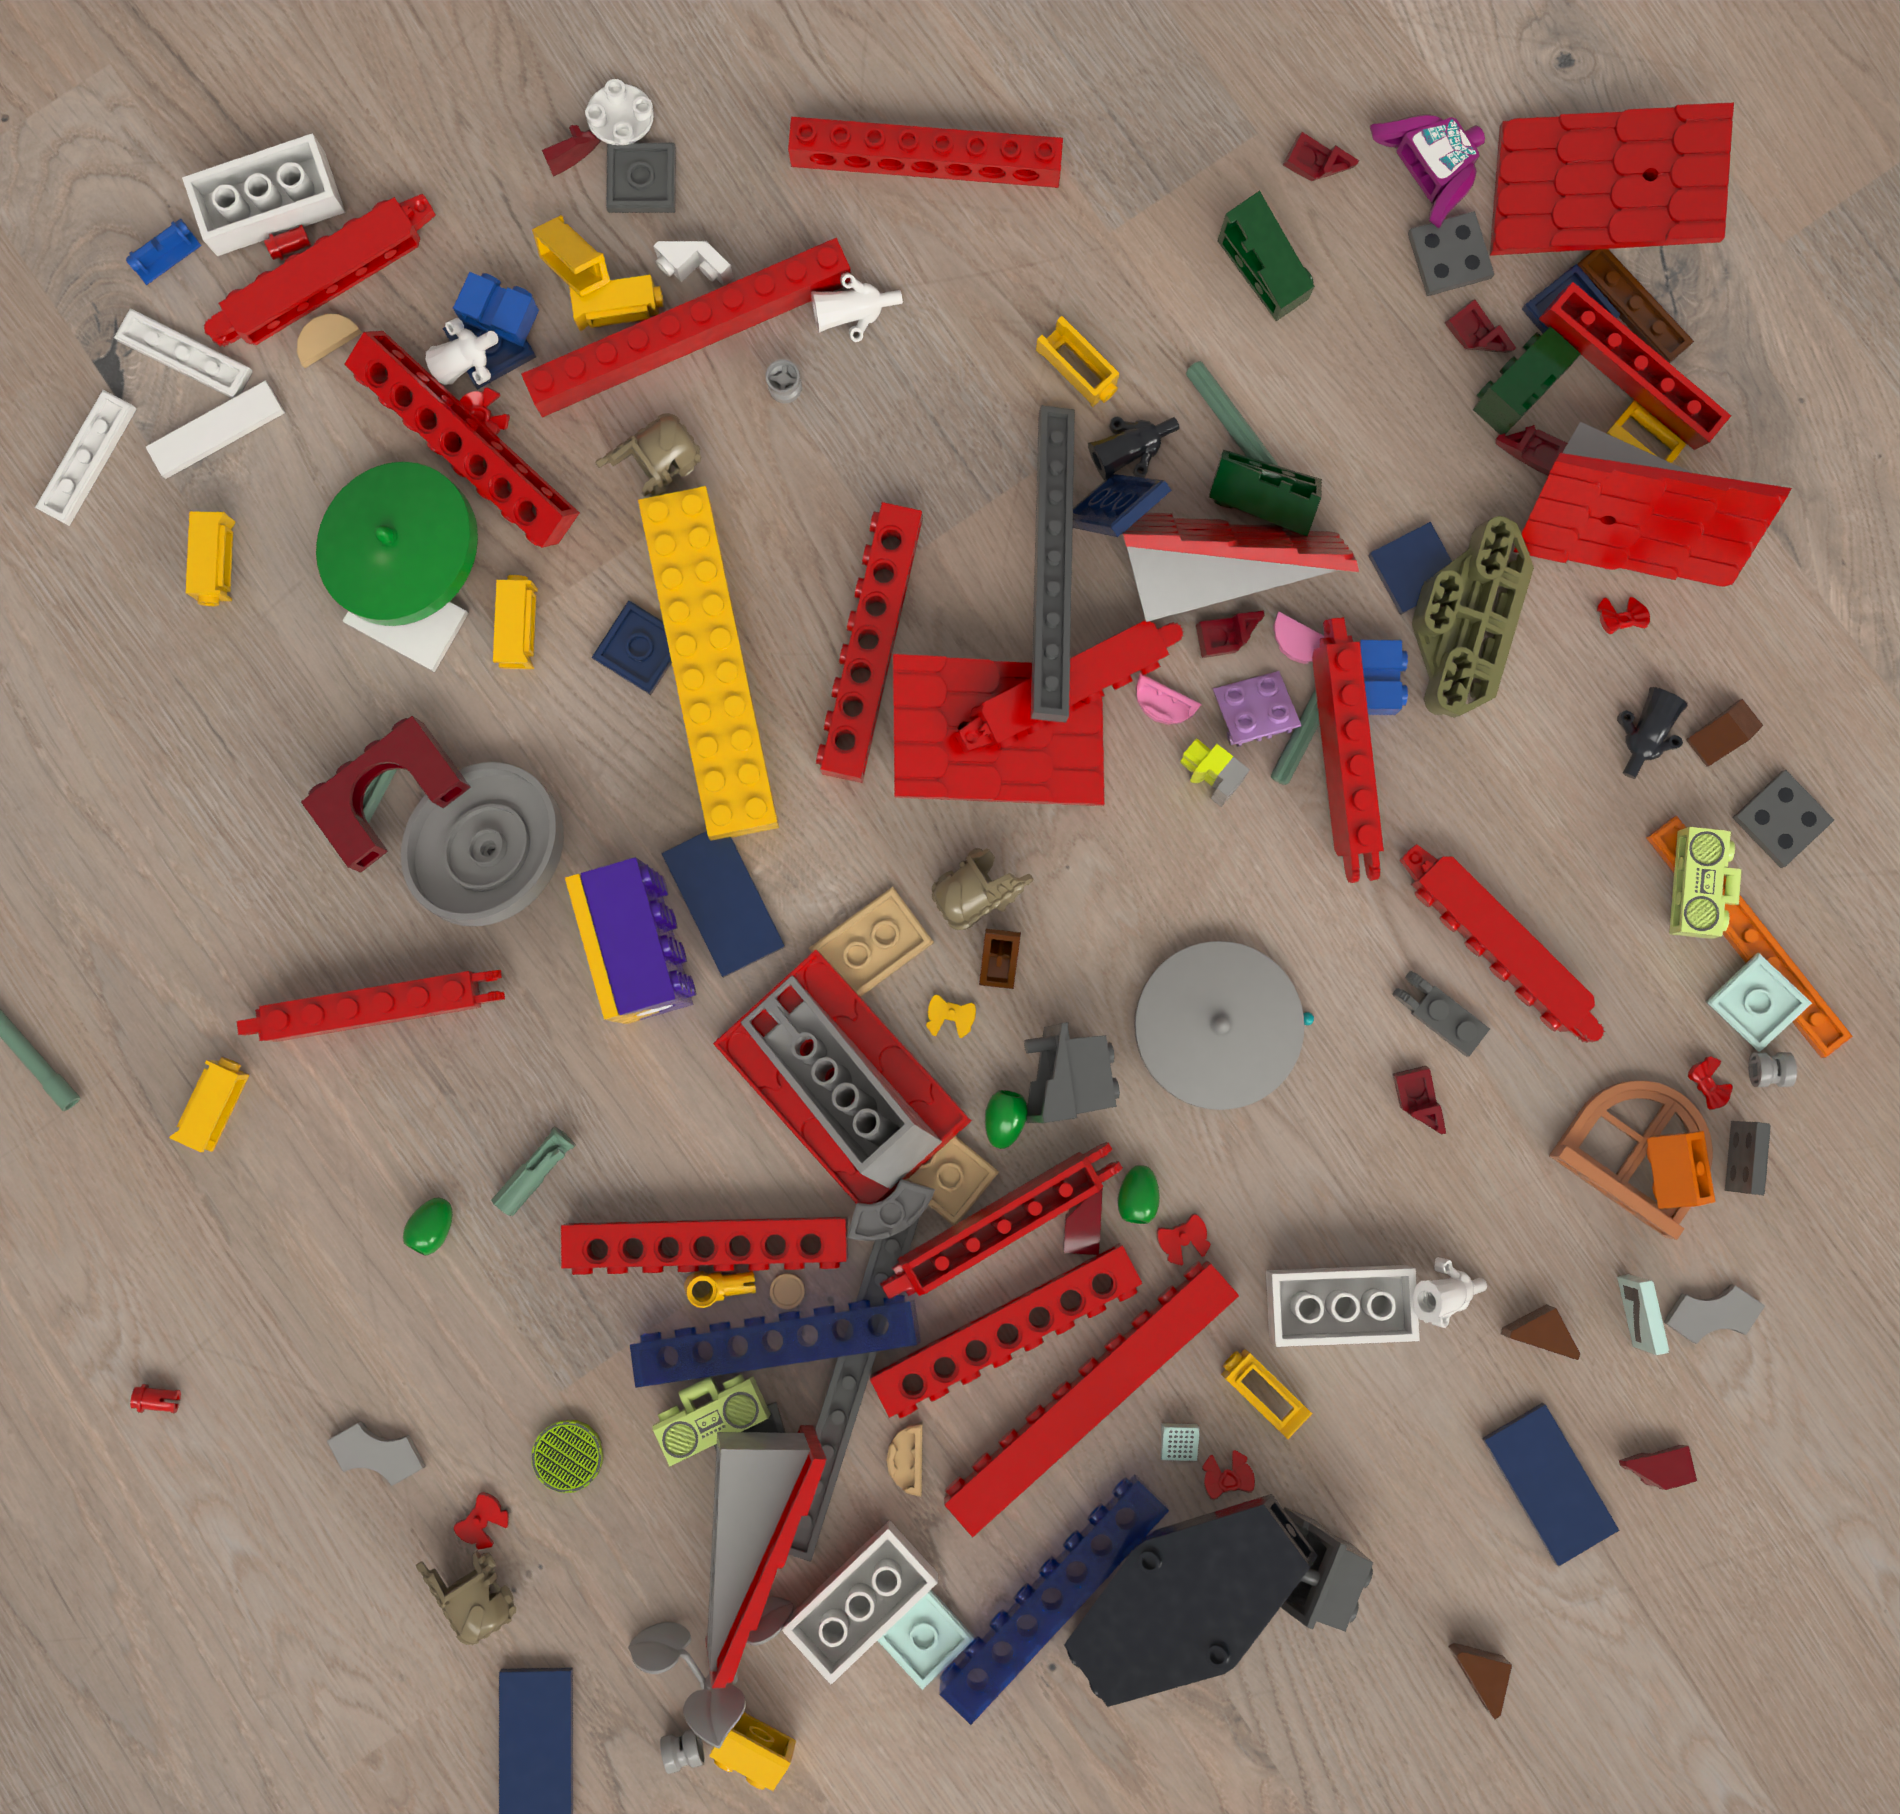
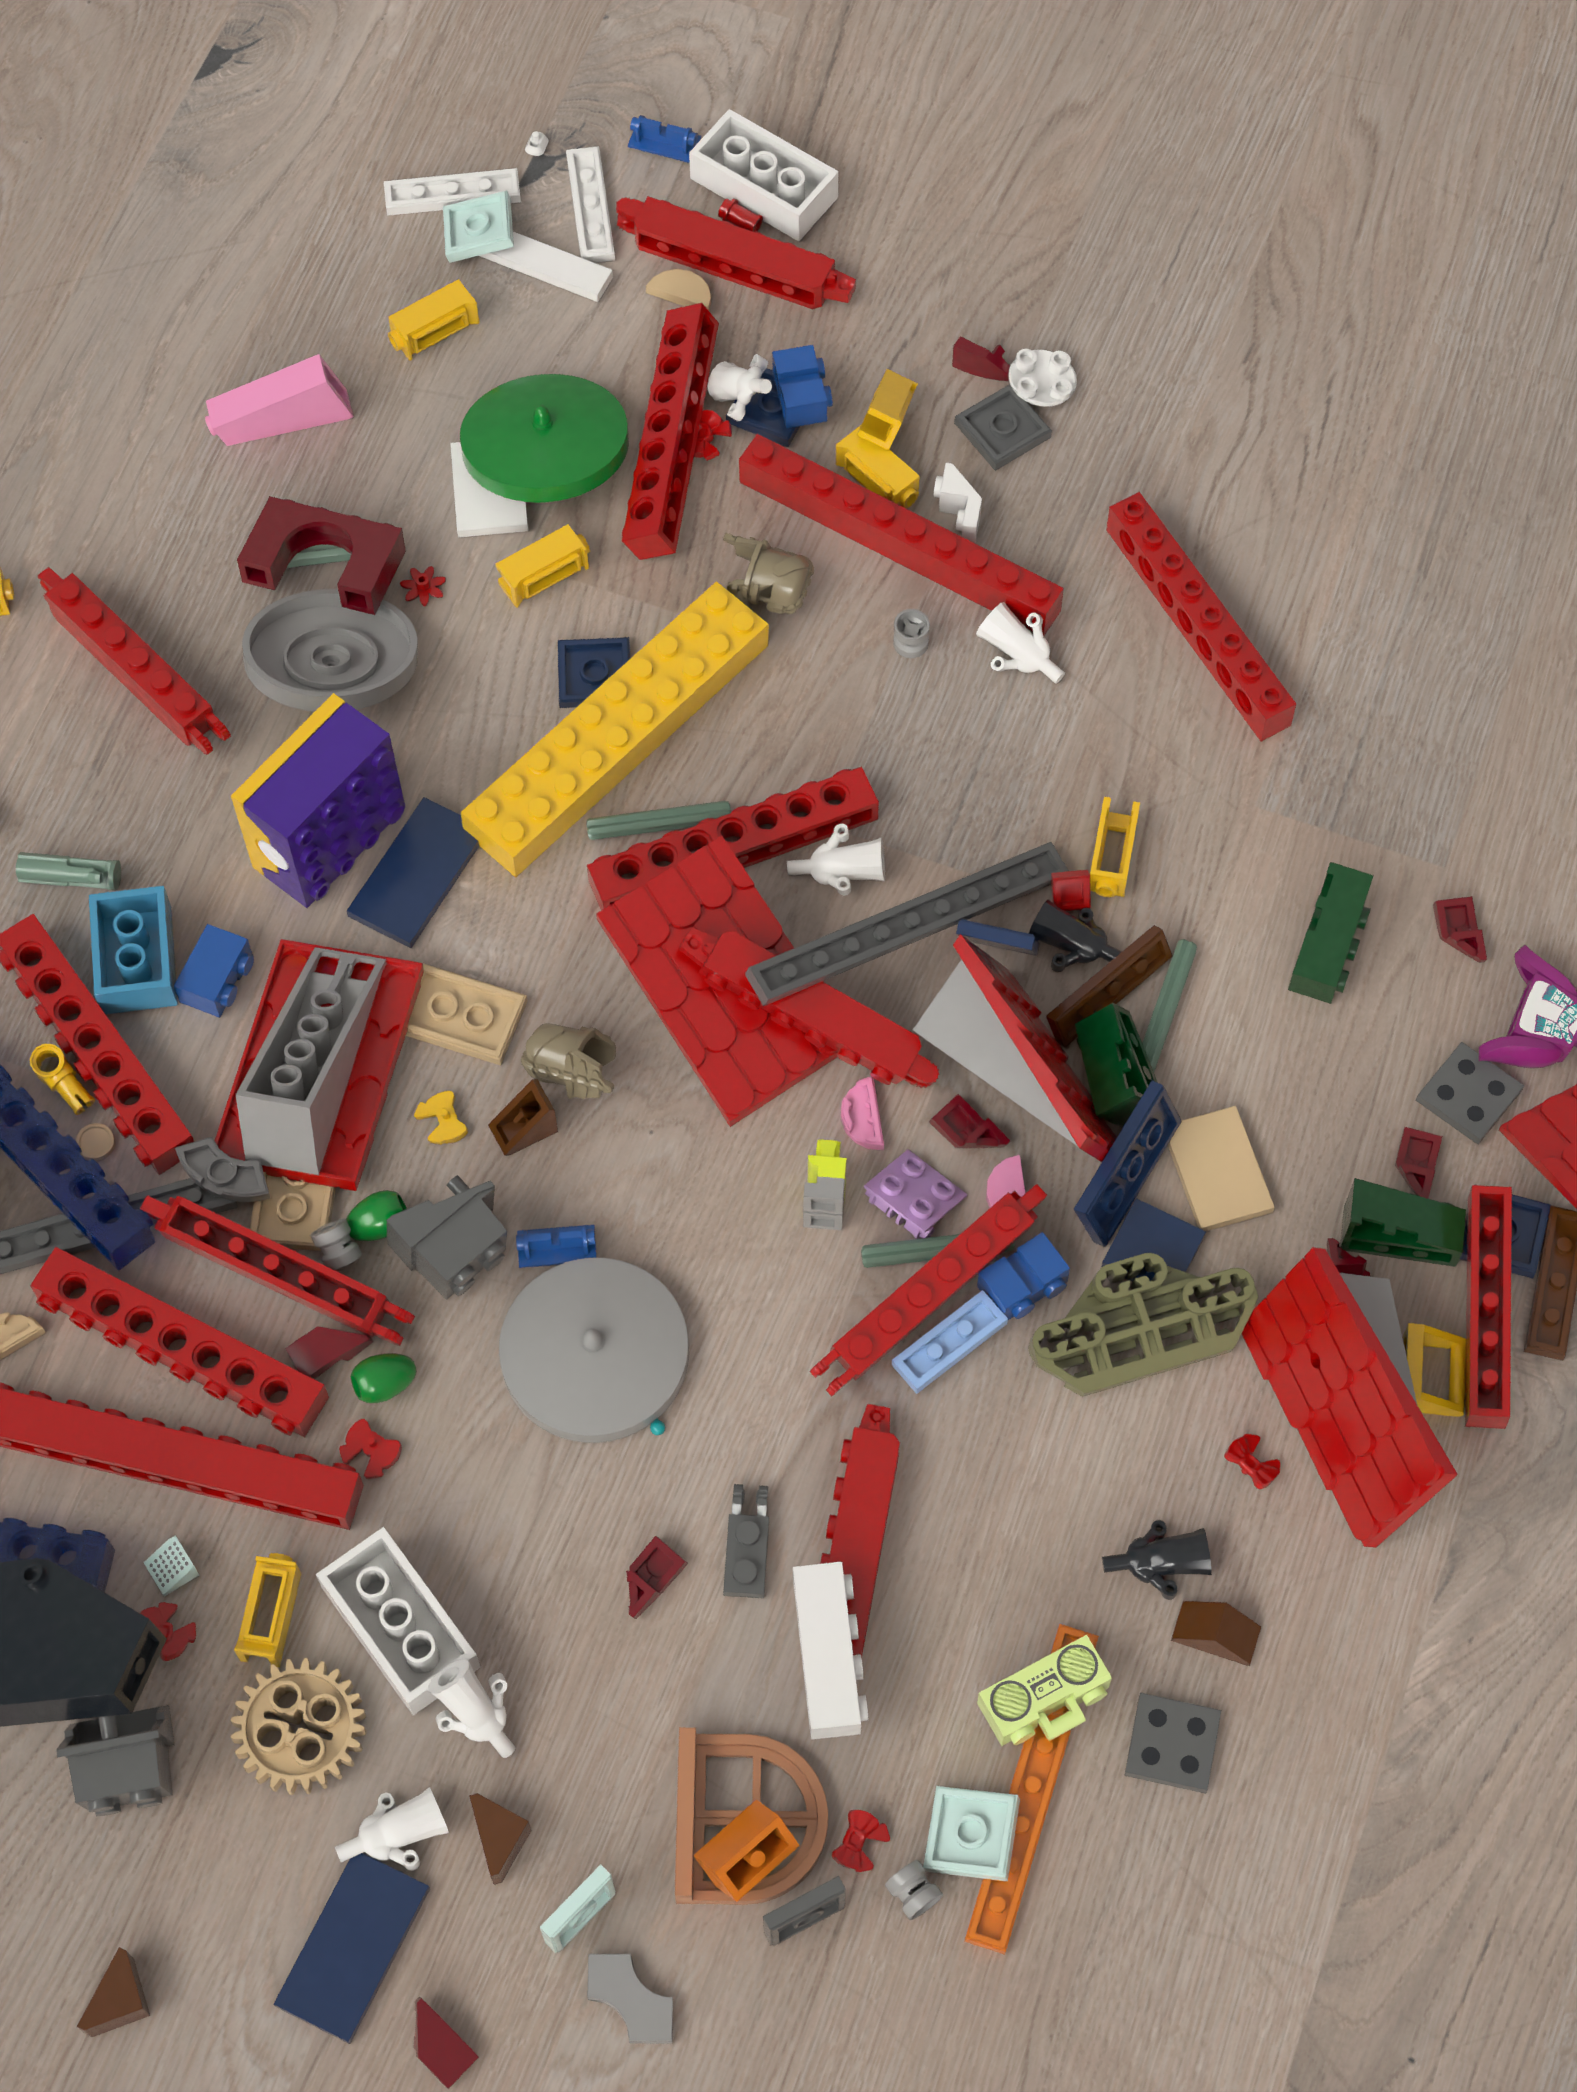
camera: 55 degrees right, 20 degrees down
none -> dark azure brick [89,886,178,1014]
none -> blue brick [174,924,254,1018]
none -> bright pink slope [205,354,354,446]
none -> tan gear [231,1658,367,1795]
none -> light grey wheel [310,1219,362,1270]
none -> white piece [335,1787,449,1871]
none -> red plant [400,566,446,606]
none -> light aqua tile [443,191,514,263]
none -> blue hinge [516,1225,597,1268]
none -> white rock [525,131,549,156]
none -> sand green axle [586,801,731,840]
none -> white piece [787,824,885,896]
none -> white brick [793,1562,868,1740]
none -> light blue plate [891,1290,1008,1394]
none -> reddish brown tile [1046,925,1173,1047]
none -> red tile [1051,870,1091,911]
none -> dark blue tile [1074,1081,1182,1247]
none -> tan tile [1168,1106,1275,1231]

